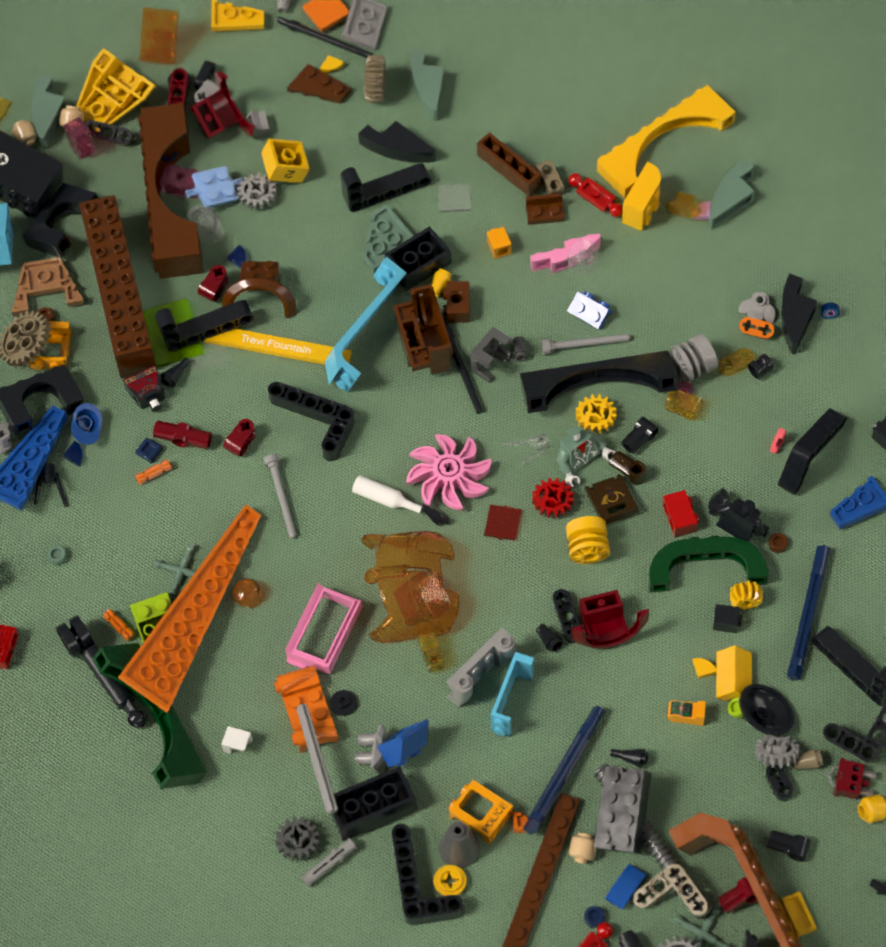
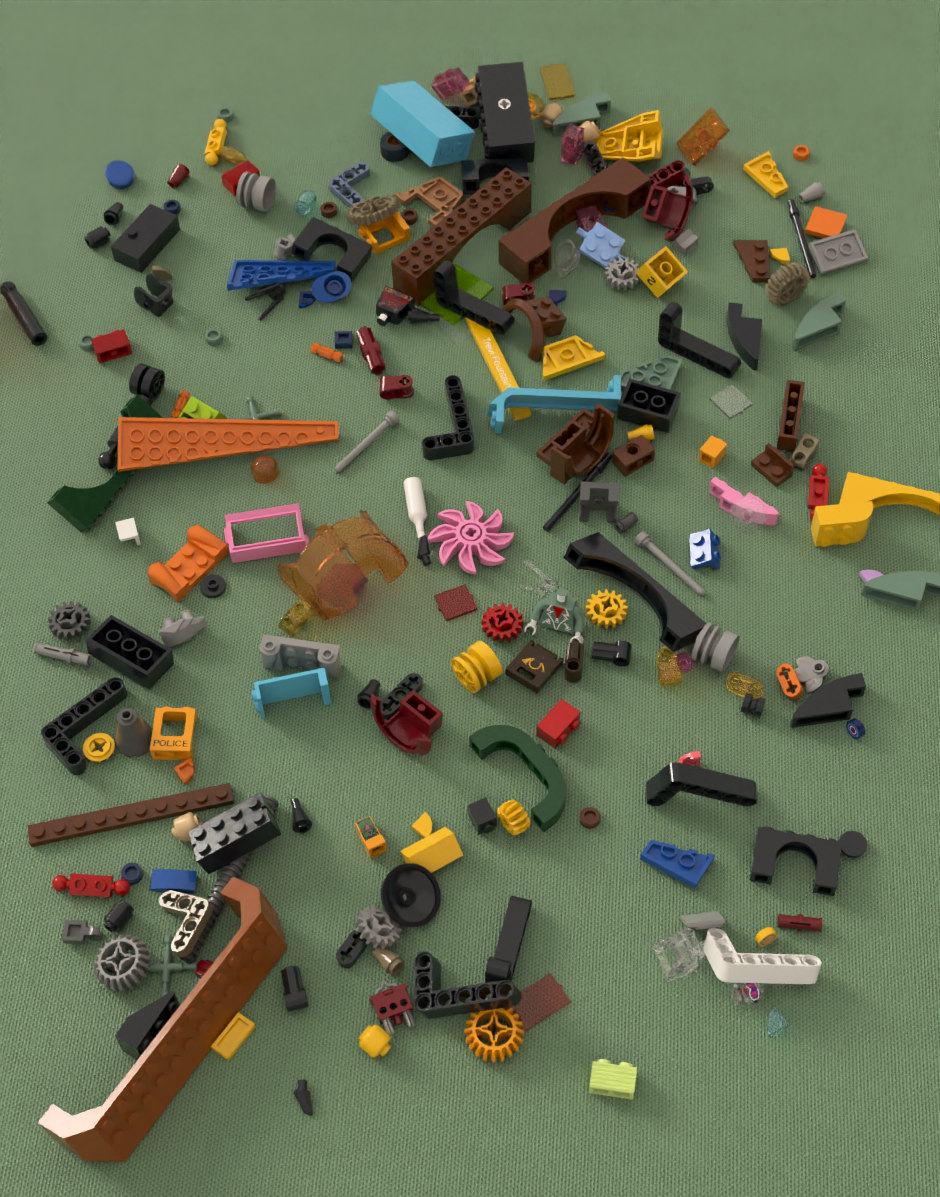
camera: 55 degrees right, 5 degrees down
light grey axle [296,704,338,814] -> none
blue slope [377,719,429,767] -> none
dark blue piece [523,706,605,835] -> none
clear yellow piece [666,191,702,219] -> none
black torso [708,488,770,542] -> none
dark blue piece [787,545,831,681] -> none
none -> yellow wing [543,335,606,381]

